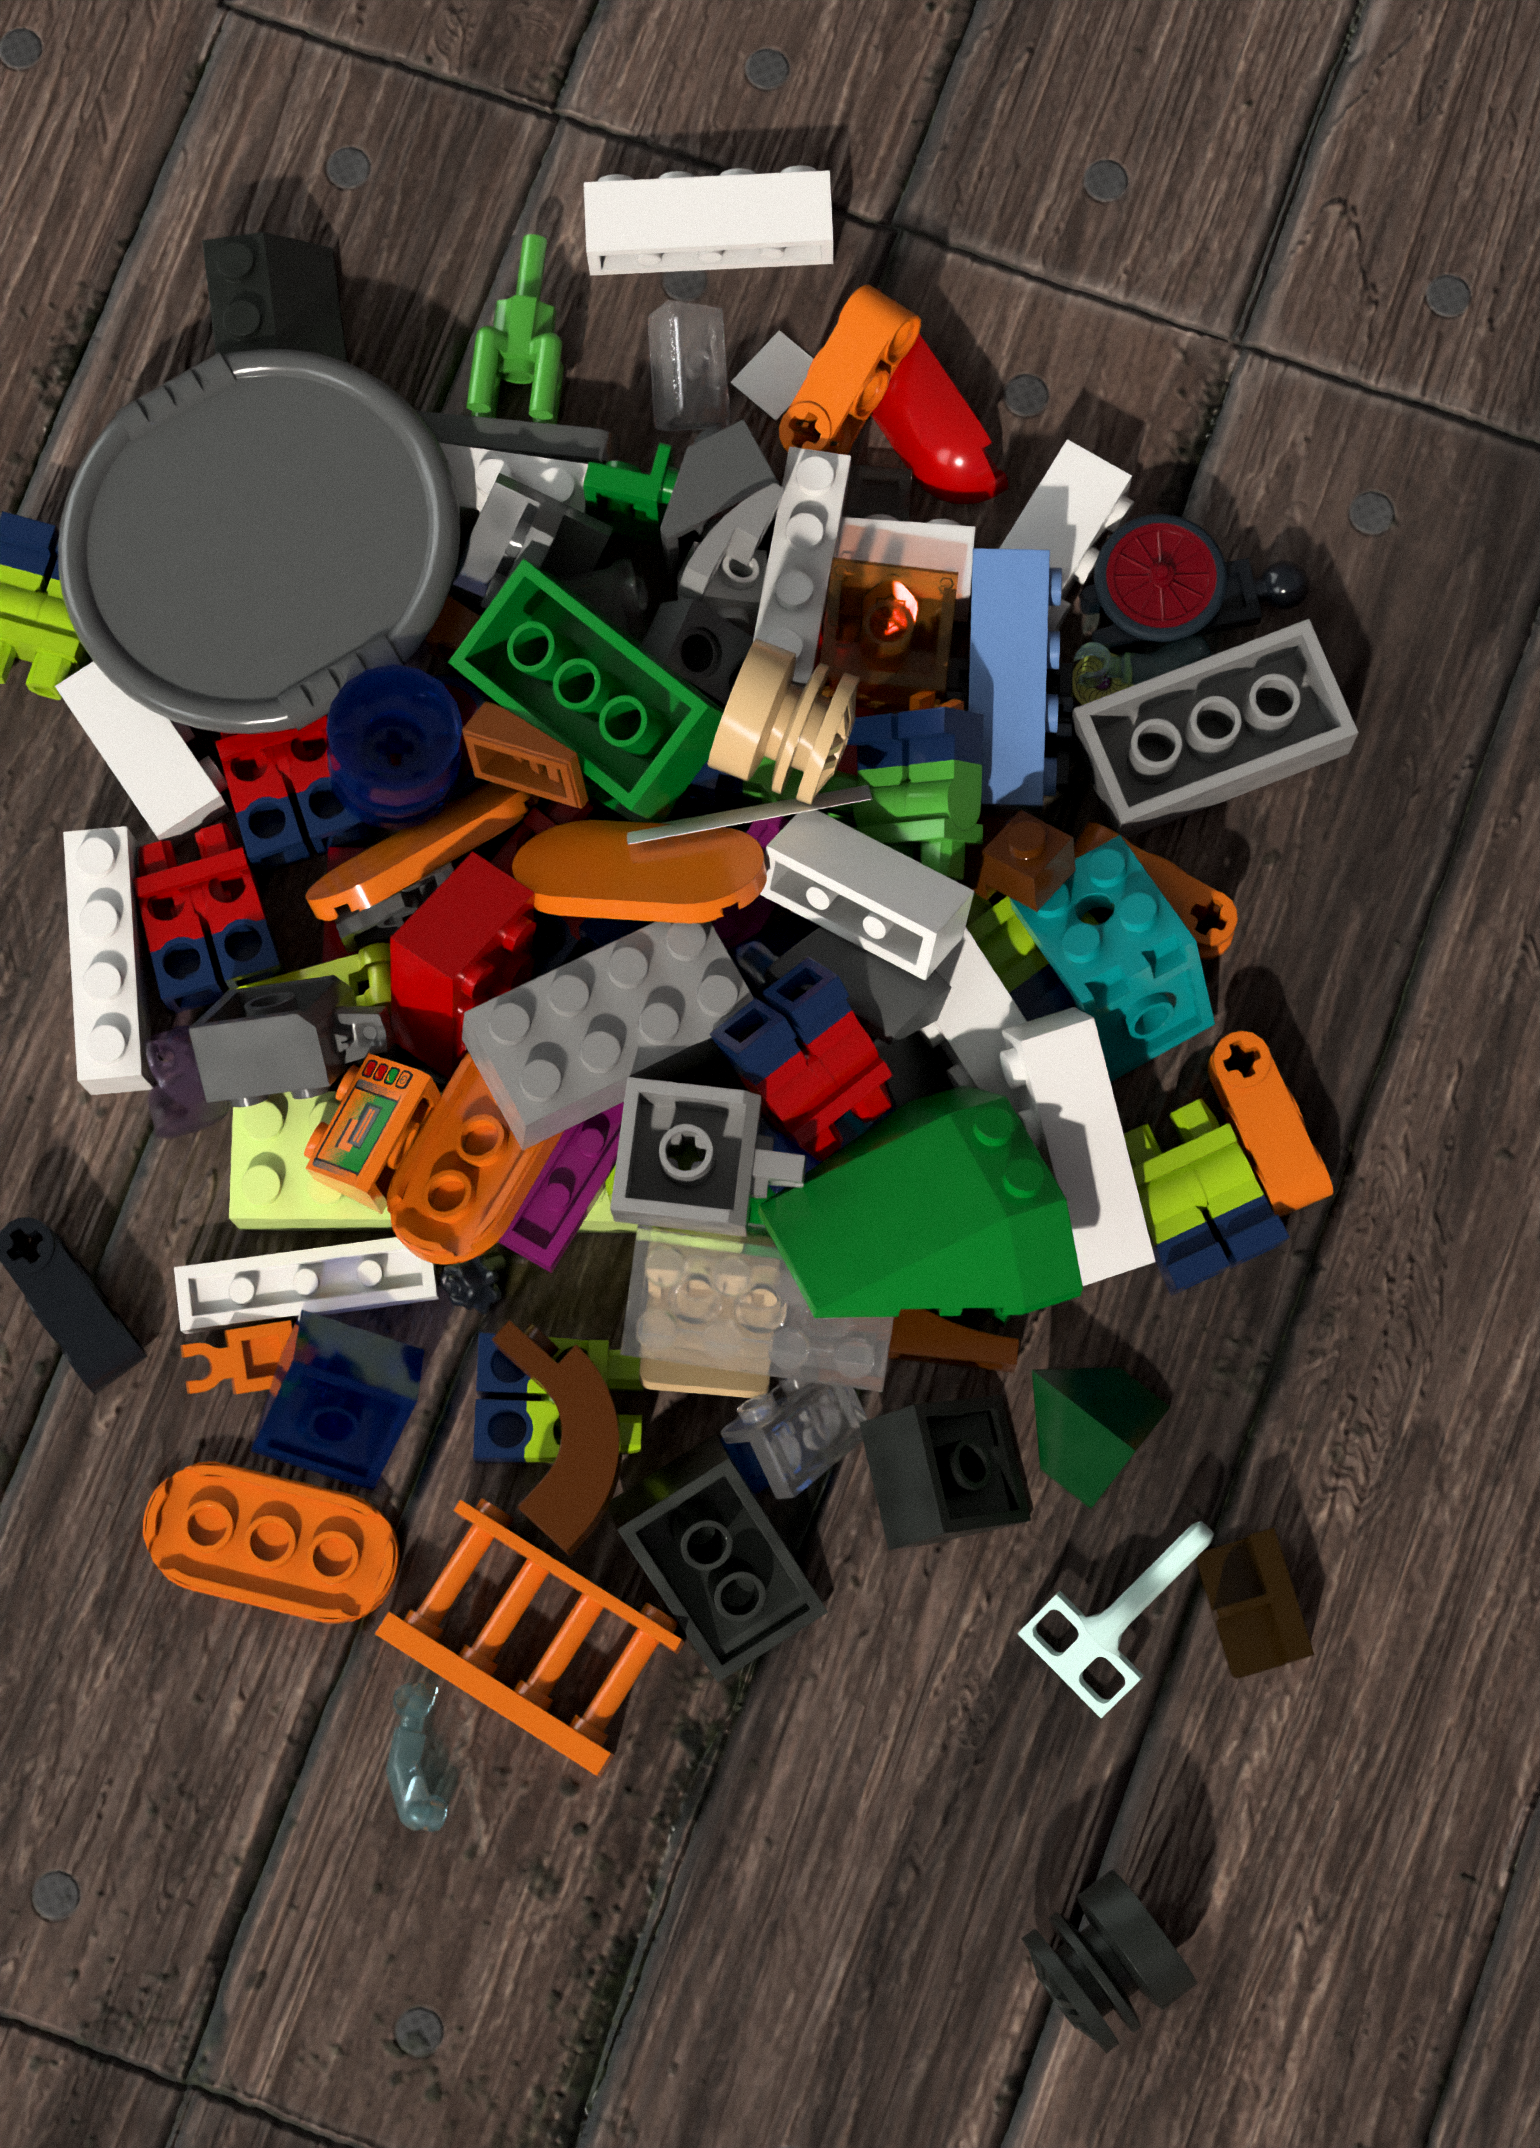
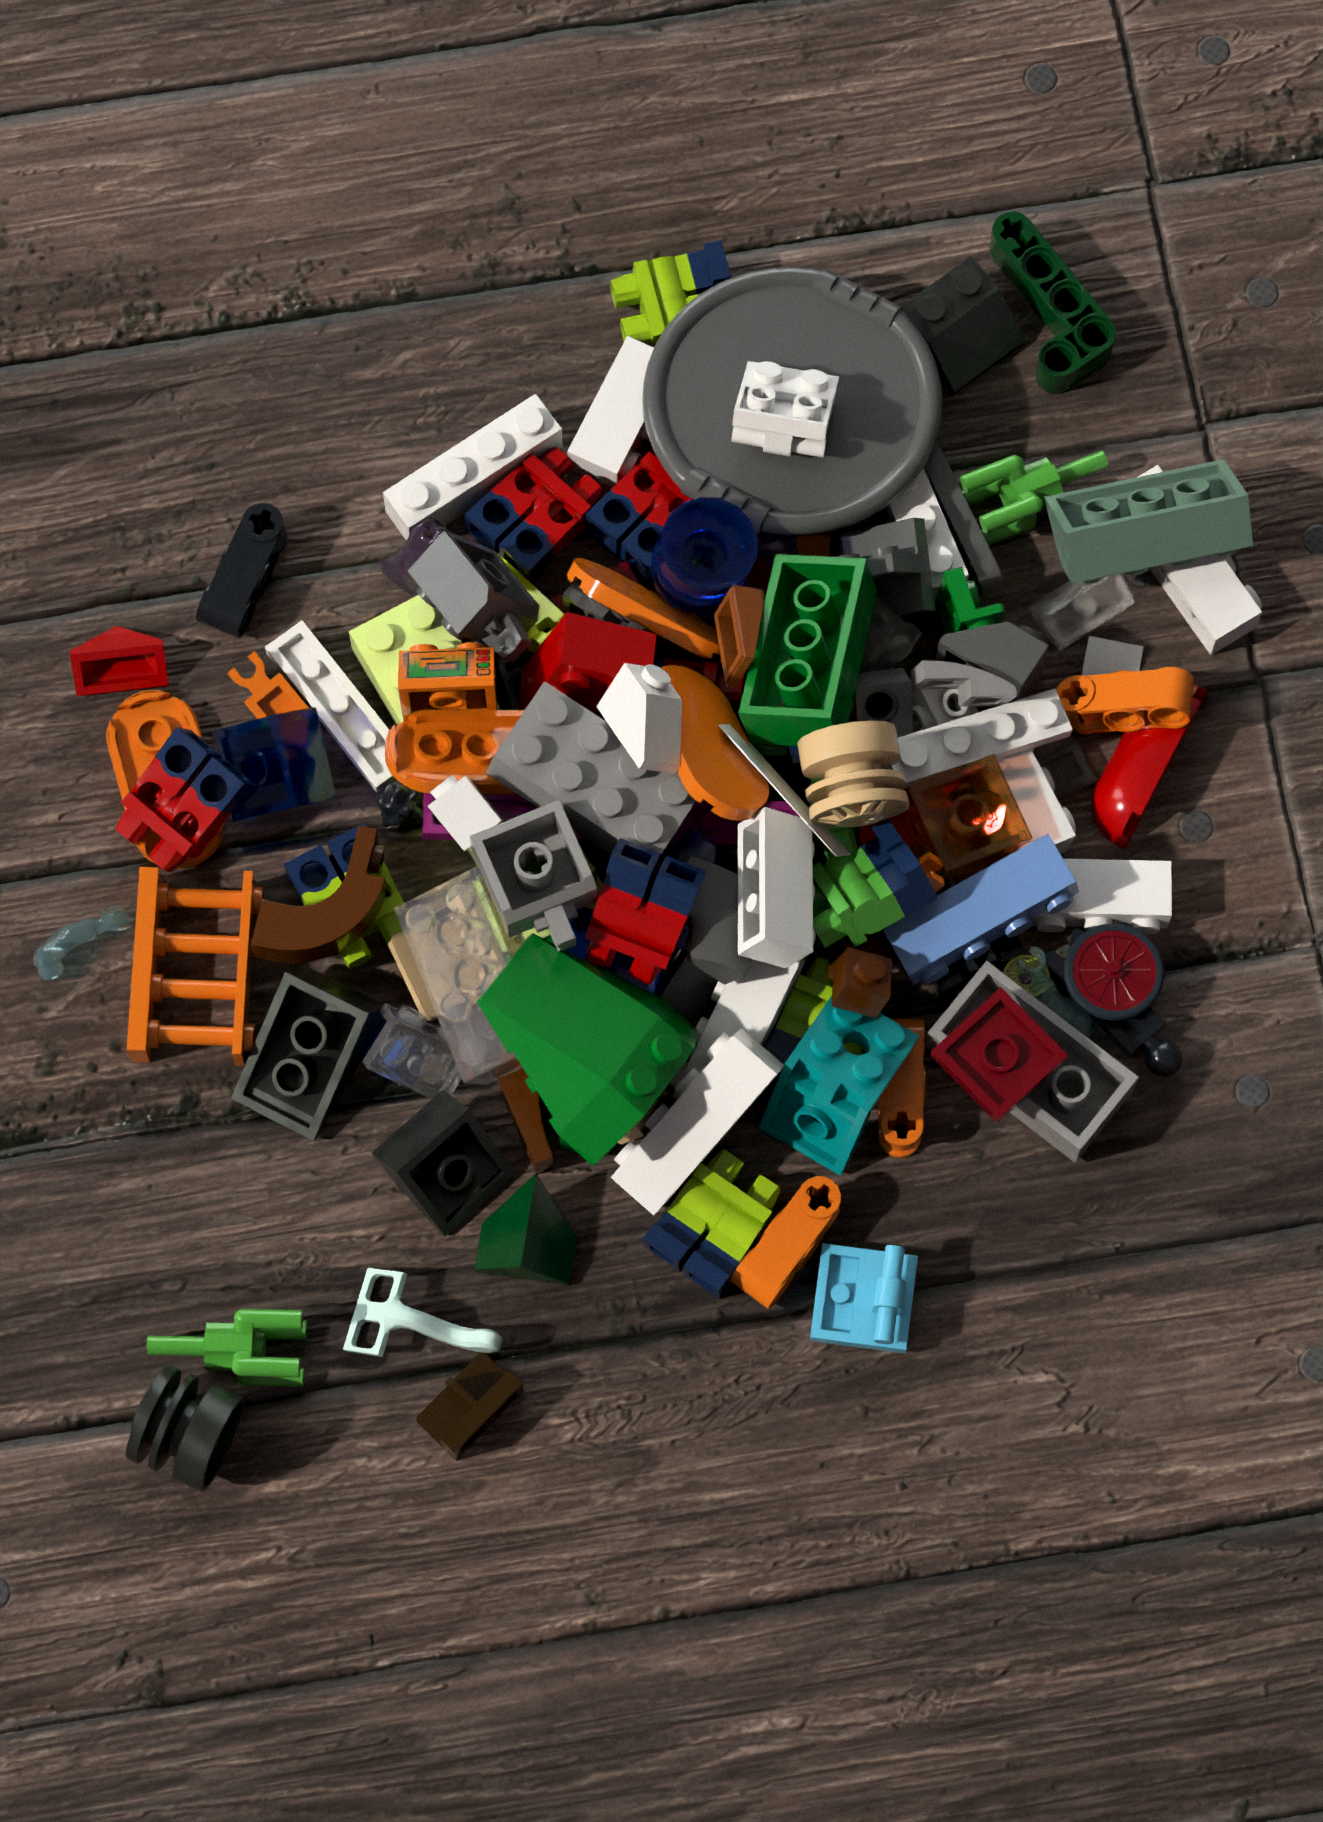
camera: 55 degrees right, 5 degrees down
none -> red slope [70,626,169,696]
none -> red hips [115,727,258,872]
none -> bright green plant [147,1309,307,1387]
none -> white brick [428,774,503,851]
none -> white slope [596,663,682,774]
none -> white plate [731,361,839,458]
none -> medium azure plate [810,1243,918,1354]
none -> dark red plate [931,987,1068,1124]
none -> dark green beam [989,211,1116,394]
none -> sand green slope [1045,459,1254,585]

